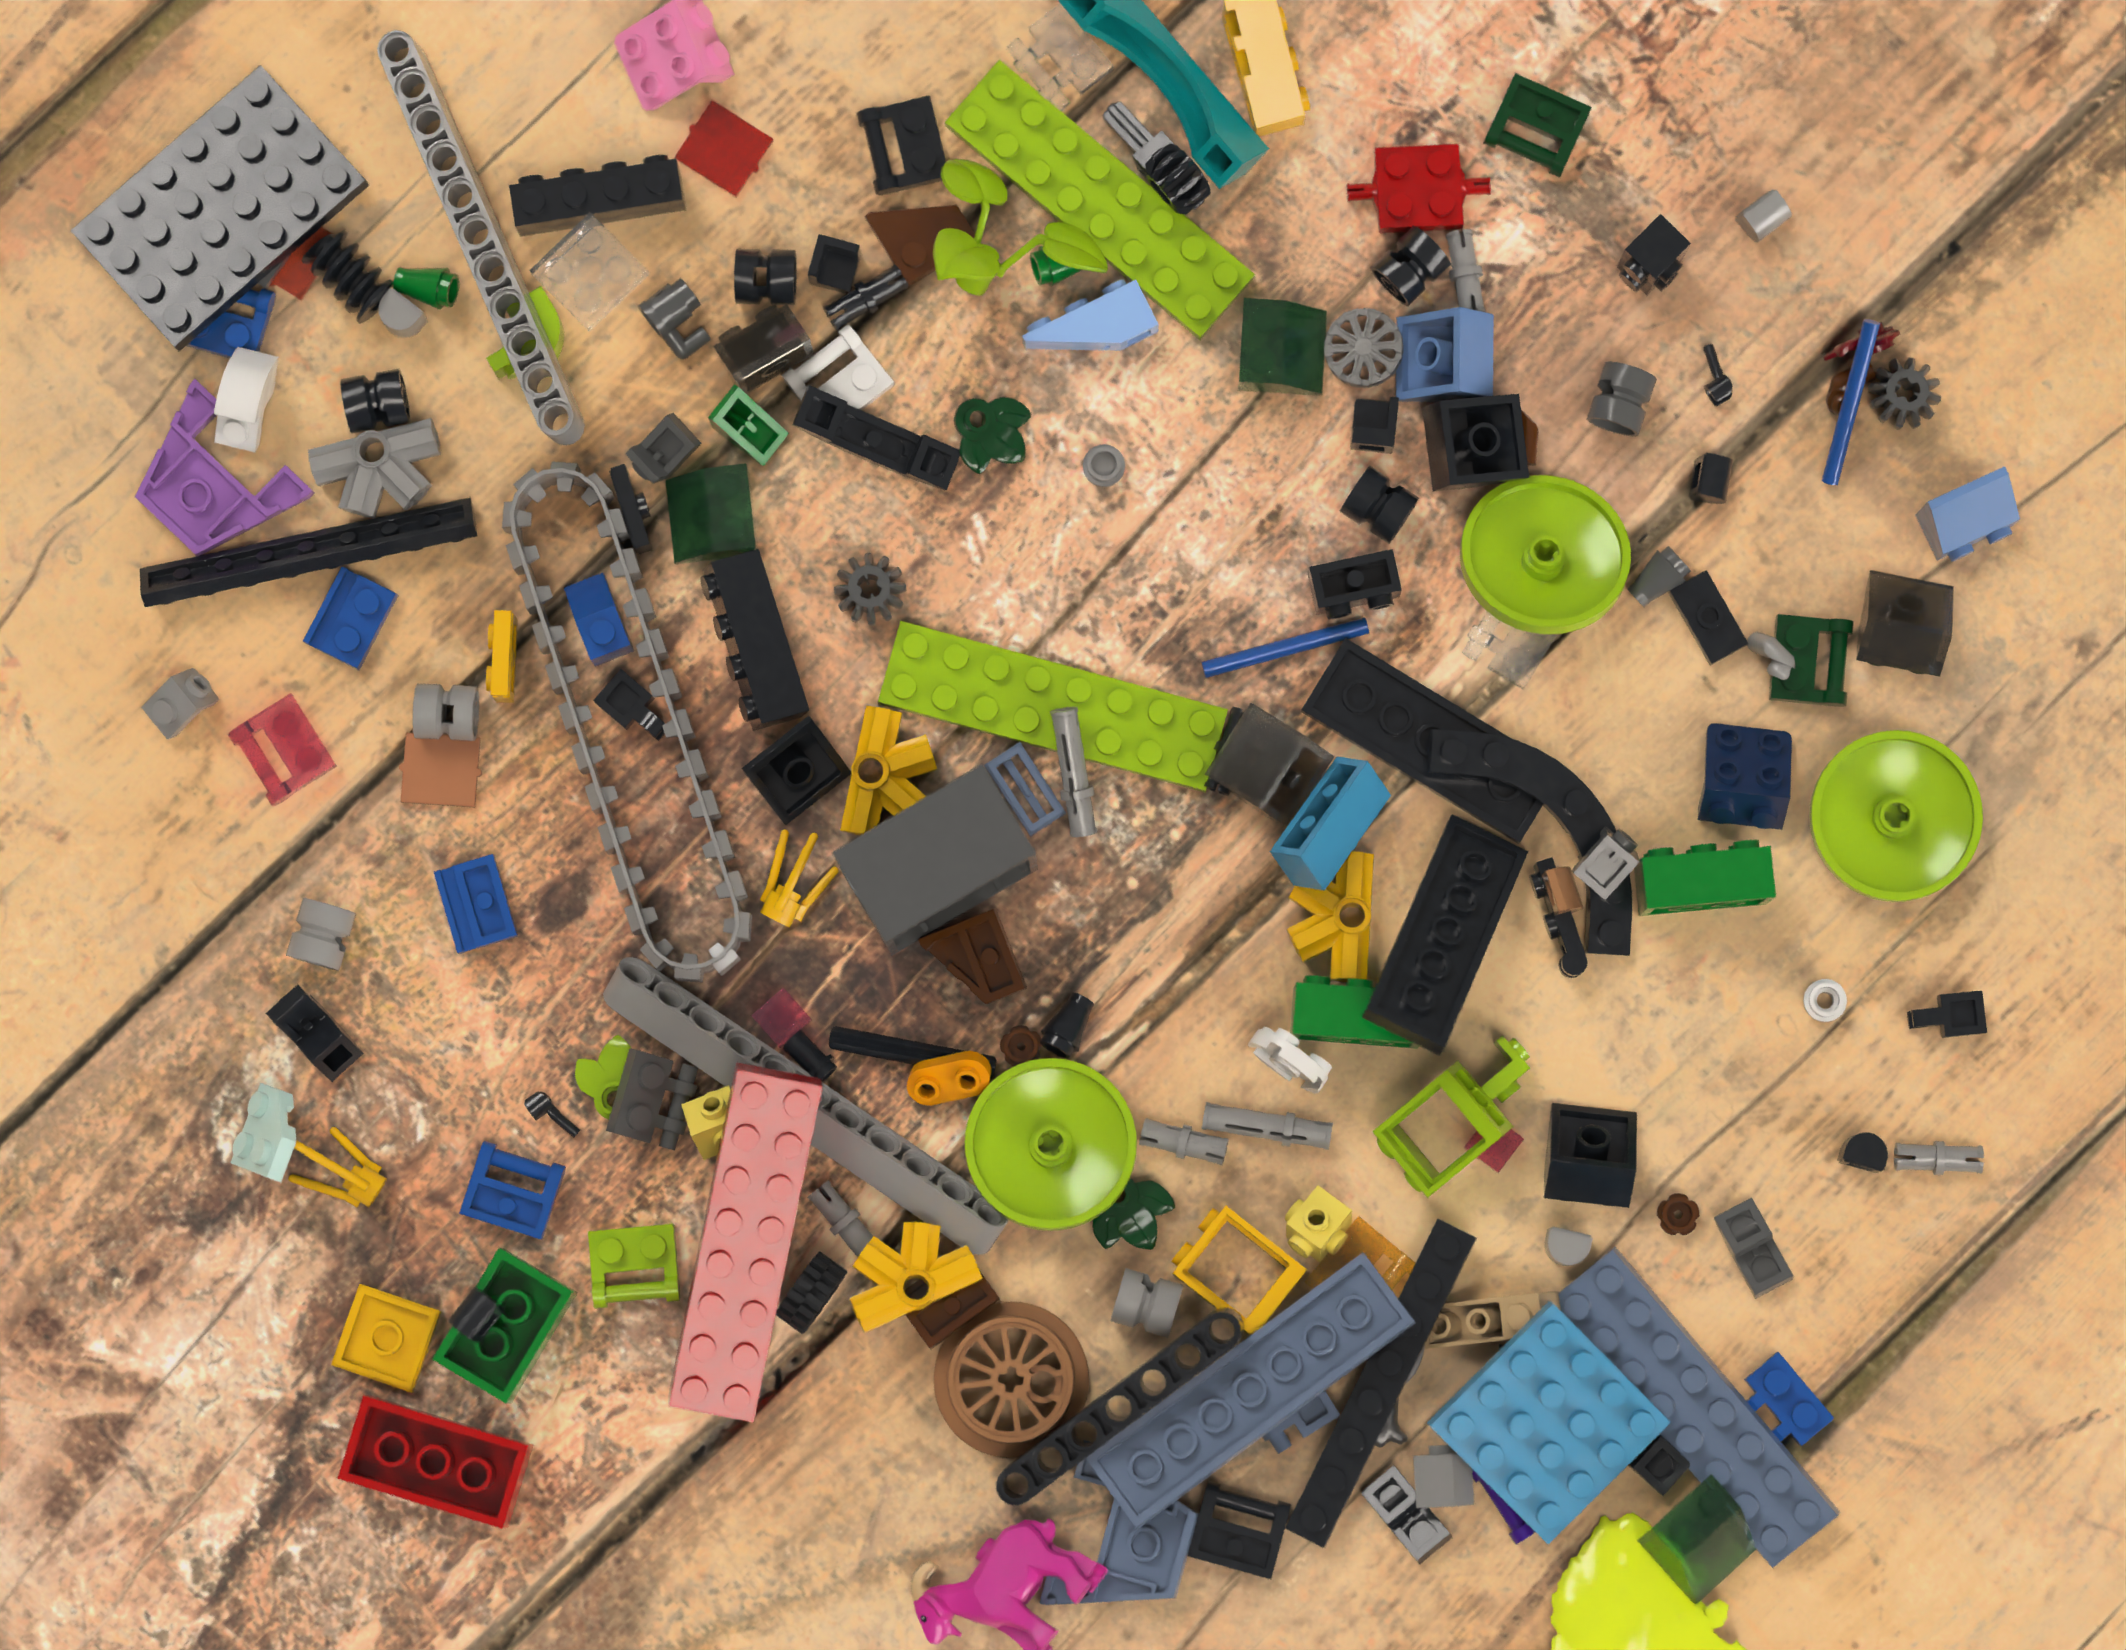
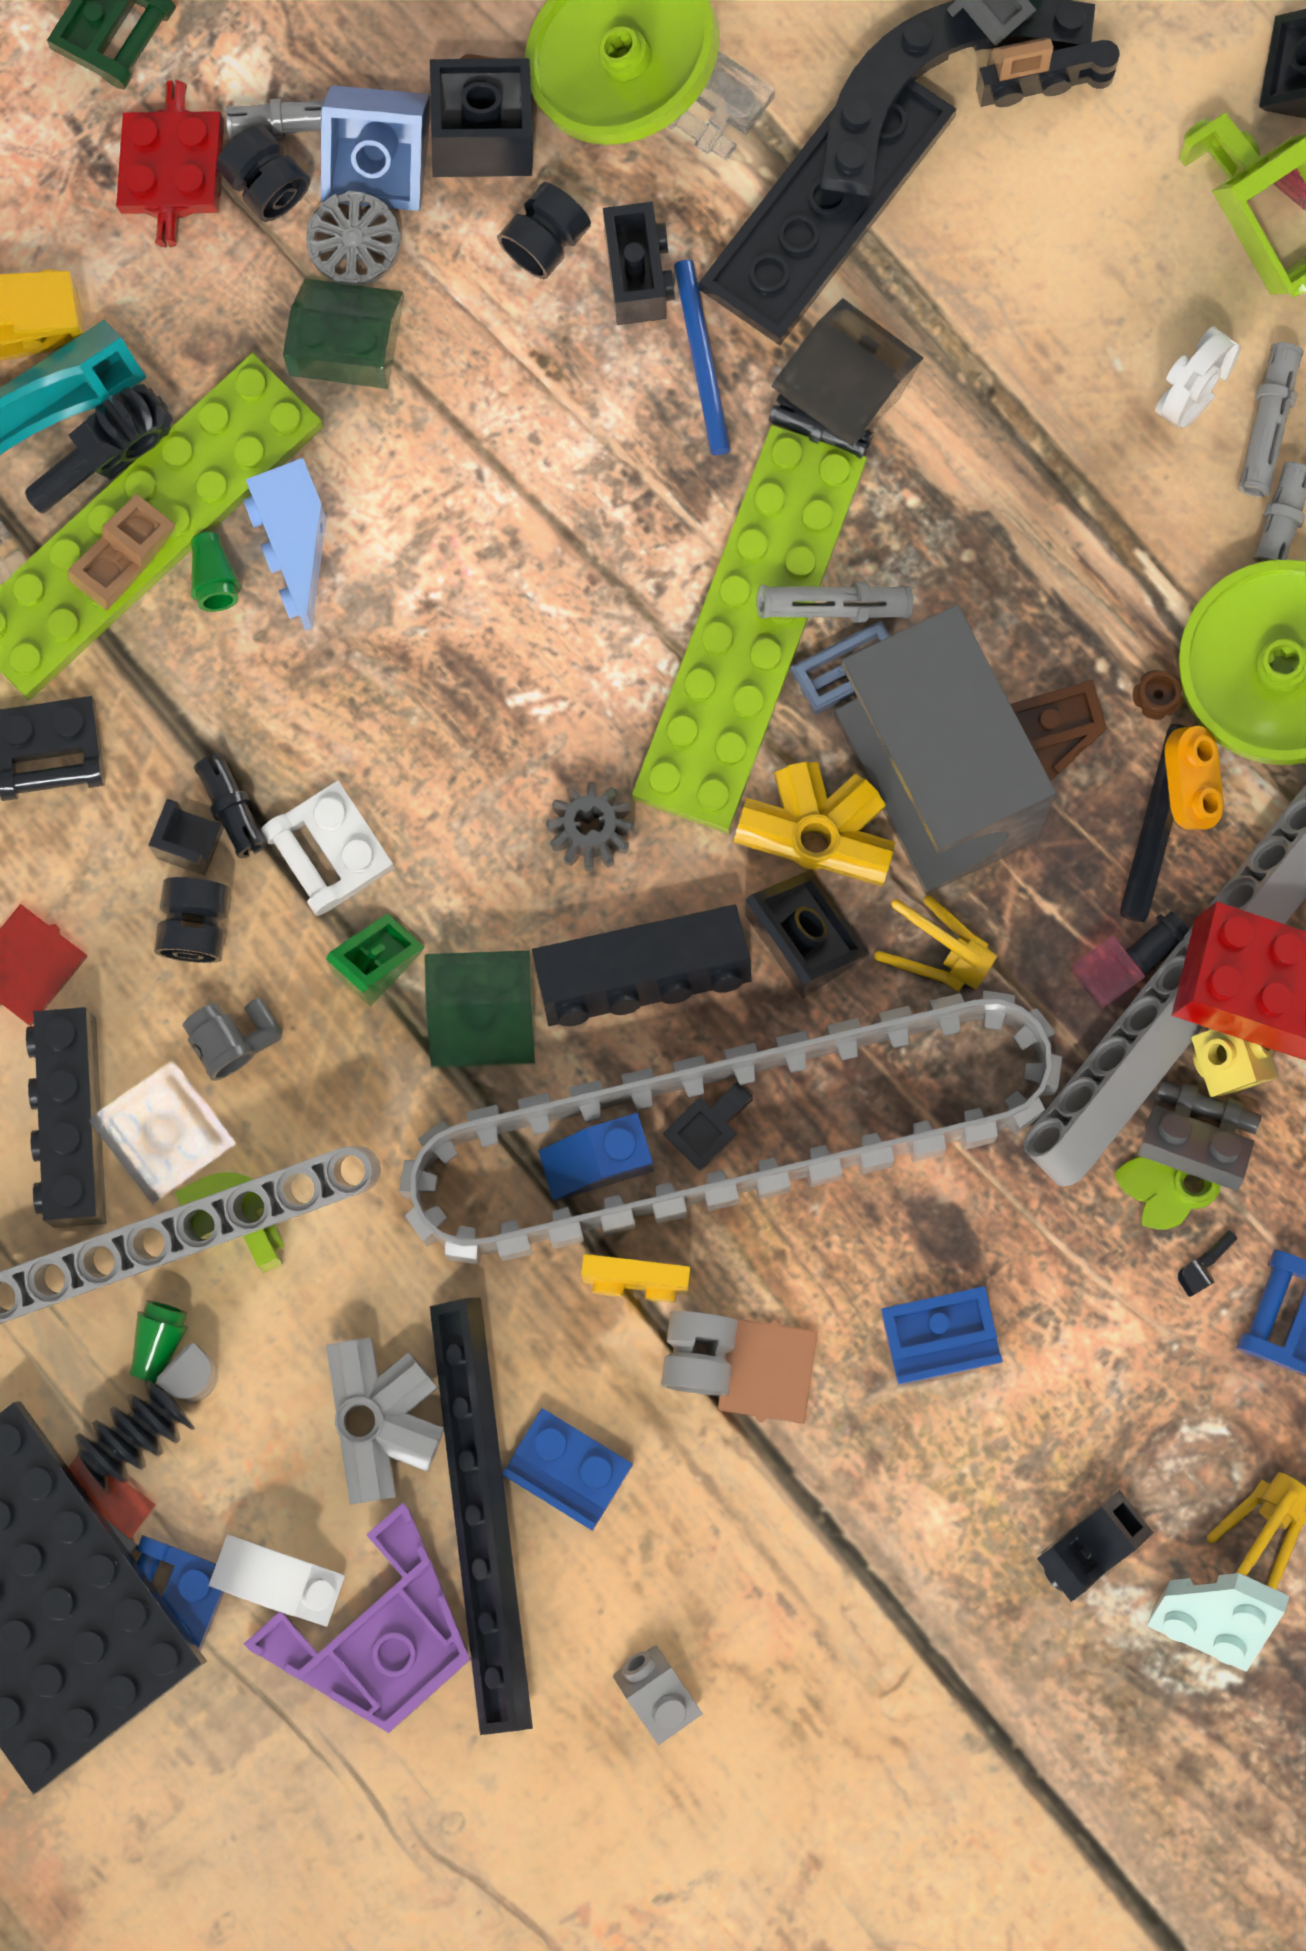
camera: 85 degrees left, 5 degrees down
clear pink plate [228,693,337,807] -> none
light grey wheel [286,898,356,971] -> none
black wheel [340,369,410,433] -> none
black plate [609,464,653,554] -> none
dark grey bracket [626,413,702,483] -> none
clear smoke slope [714,304,814,394] -> none
black slope [792,385,960,490] -> none
reddish brown wing [865,205,975,286] -> none
lime plant [933,159,1108,295] -> none
dark green plate [954,397,1031,474] -> none
black cone [1040,992,1094,1059] -> none
light grey plate [1083,444,1125,487] -> none
dark azure brick [1270,756,1391,891] -> none
yellow piece [1286,851,1374,983] -> none
green brick [1290,975,1419,1049] -> none
black panel [1350,397,1399,454] -> none
black plate [1361,814,1528,1056] -> none
none -> medium nougat slope [68,494,175,611]

